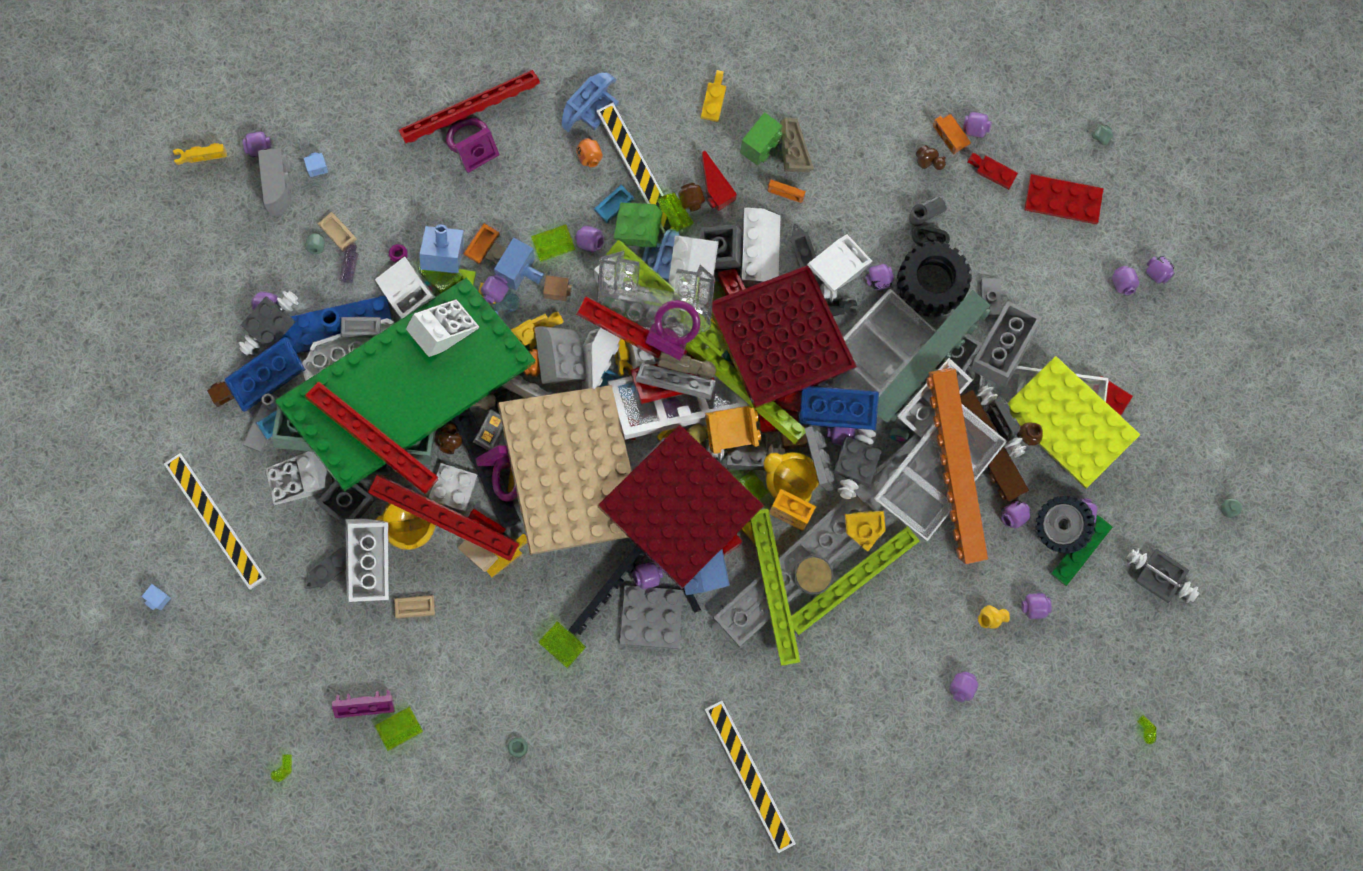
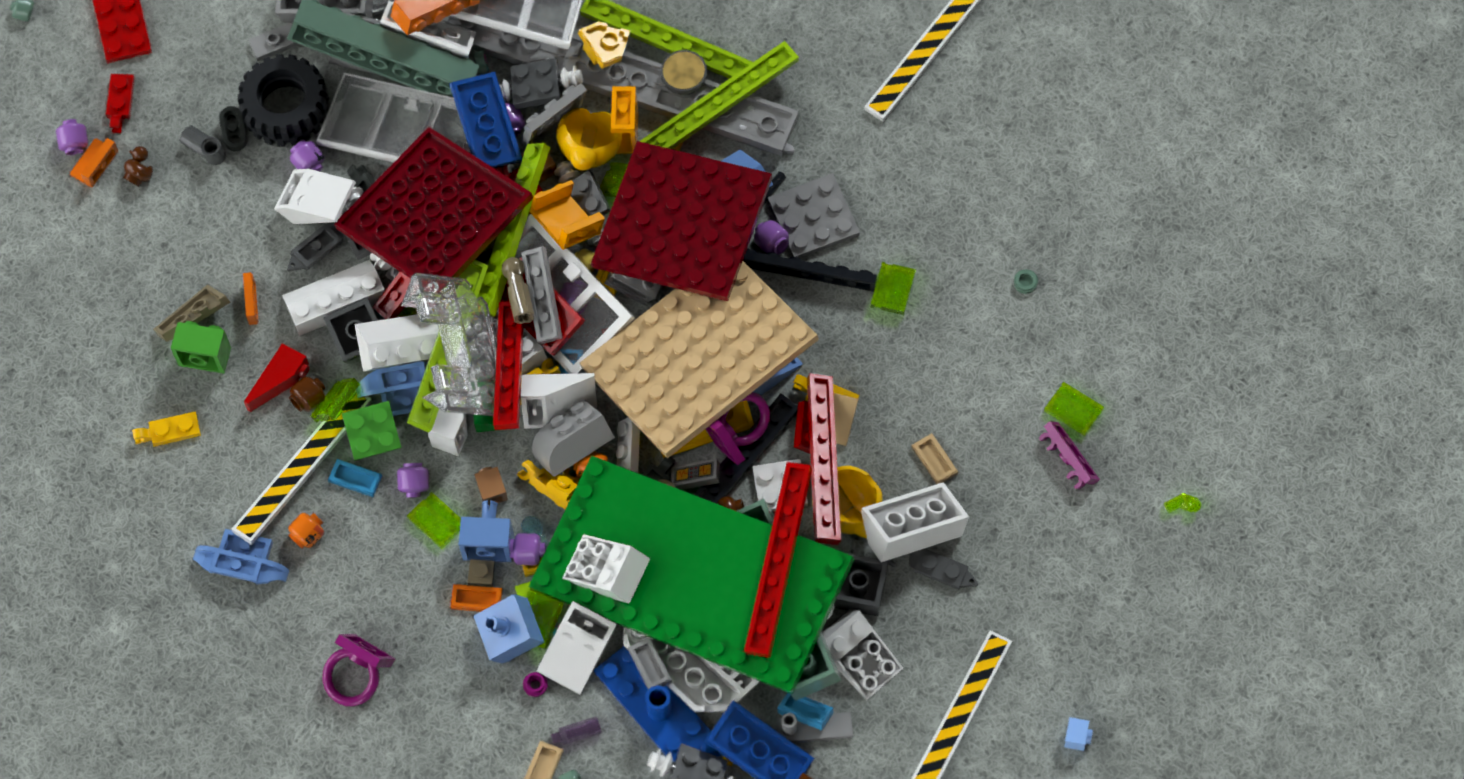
camera: 105 degrees left, 10 degrees down
red plate [398,70,540,144] -> none
magenta tile [645,300,700,361] -> none

